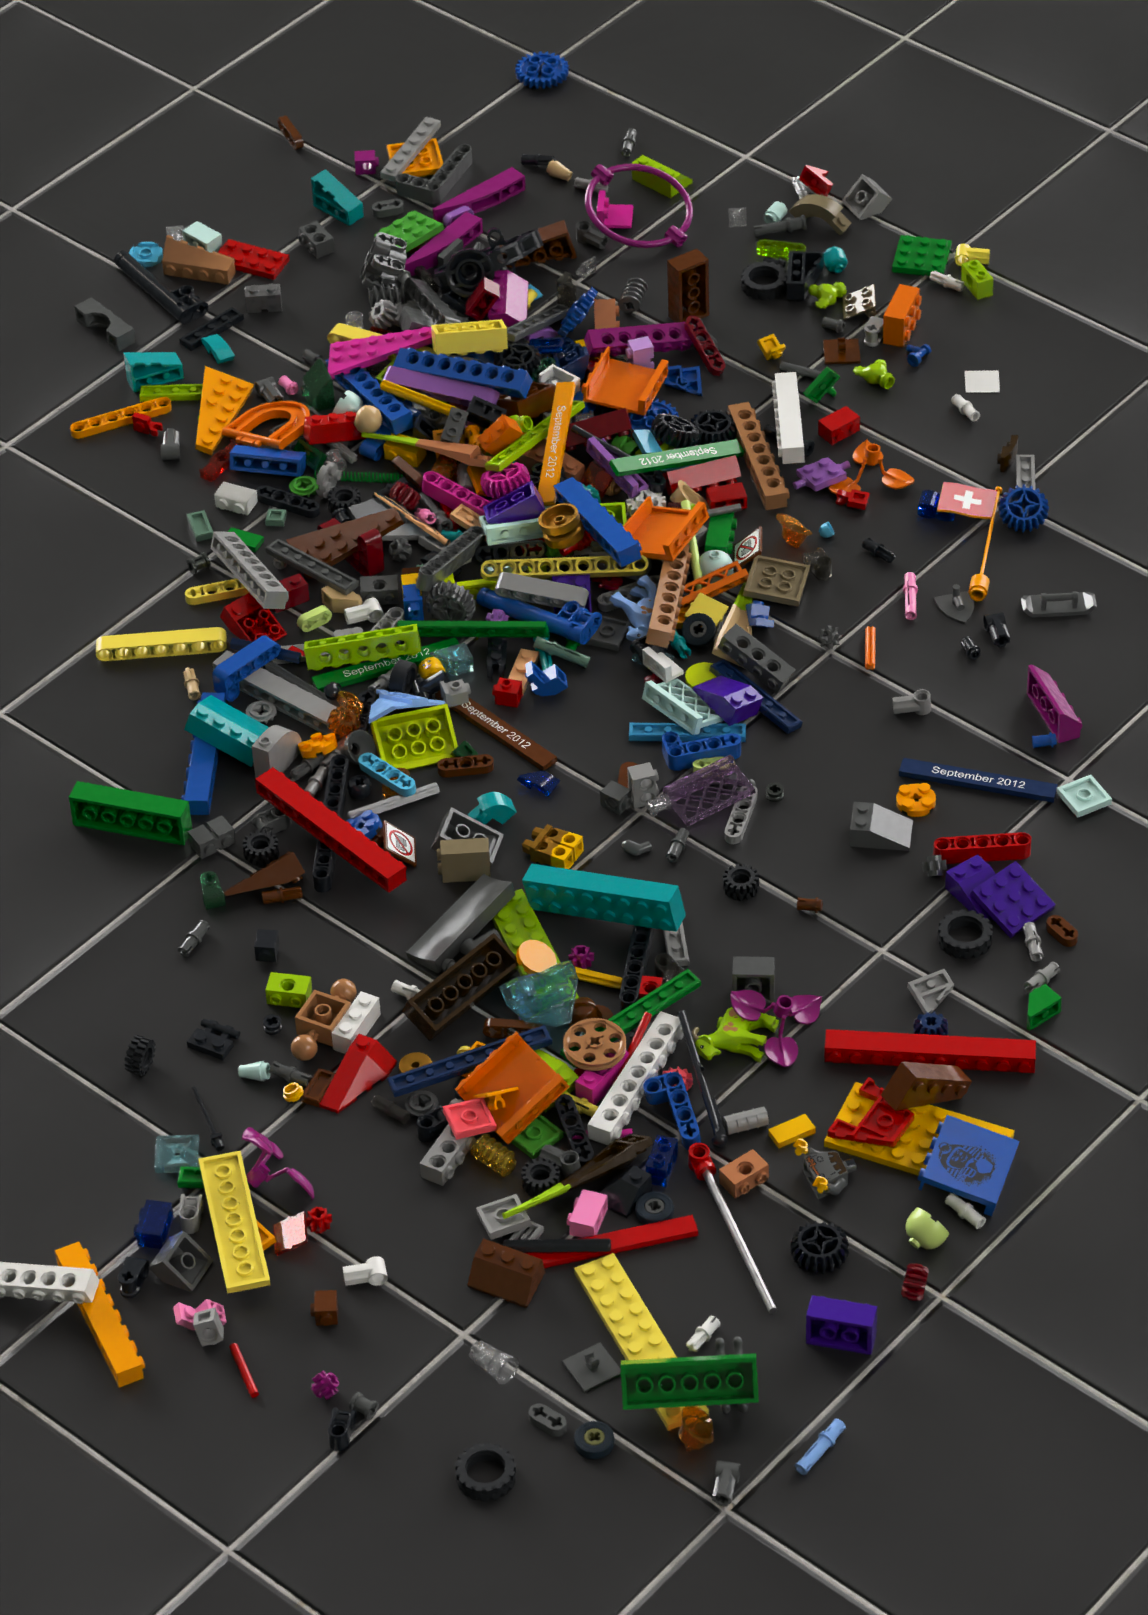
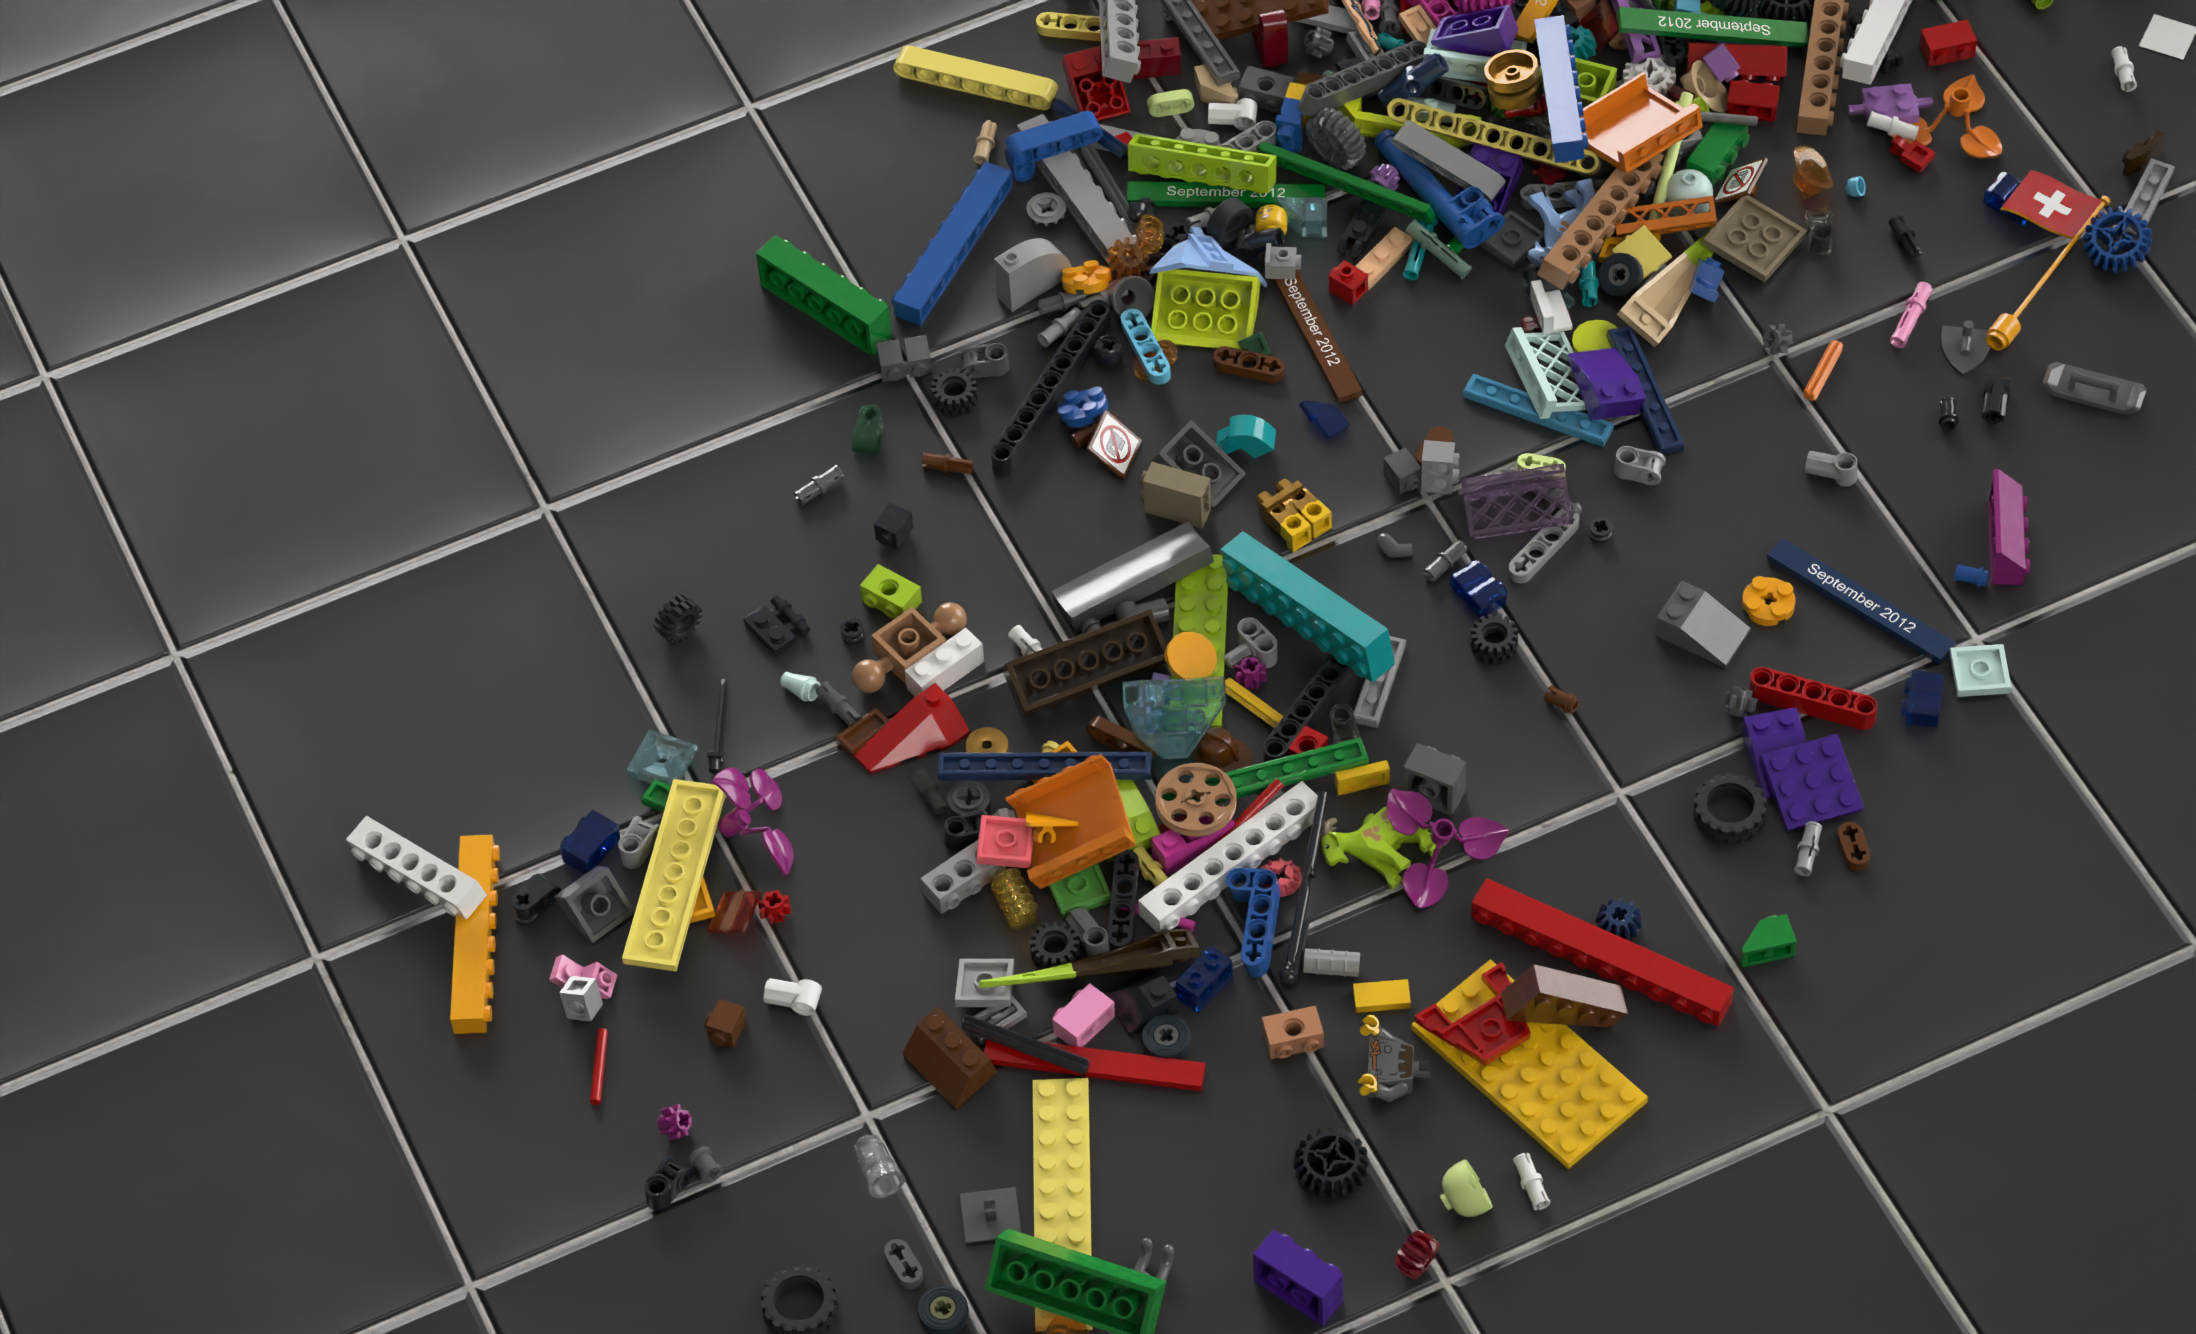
camera: 25 degrees right, 10 degrees up
teal slope [184,695,269,767] -> none
reddish brown wedge [222,851,305,896] -> none
red brick [255,767,407,893] -> none
yellow plate [283,1083,304,1102] -> none
light grey axle [347,782,440,819] -> none
blue brick [525,661,568,696] -> none
clear bush [646,793,672,817] -> none
blue beam [662,731,741,771] -> none
white axle [686,1316,720,1352] -> none
flat silver piece [688,1142,777,1314] -> none
dark grey brick [718,624,796,694] -> none
light grey wing [907,969,954,1014] -> none
blue panel [917,1115,1020,1217] -> none
light grey pin [1024,962,1060,993] -> none
none -> light grey beam [1224,617,1278,668]
none -> yellow tile [1335,760,1390,796]
none -> dark blue piece [1378,53,1449,109]
none -> clear blue brick [1450,559,1508,618]
none -> light grey piece [1614,446,1666,486]
none -> medium lavender brick [1703,43,1741,83]
none -> white pin [1867,111,1919,141]
none -> clear blue brick [1901,670,1944,727]

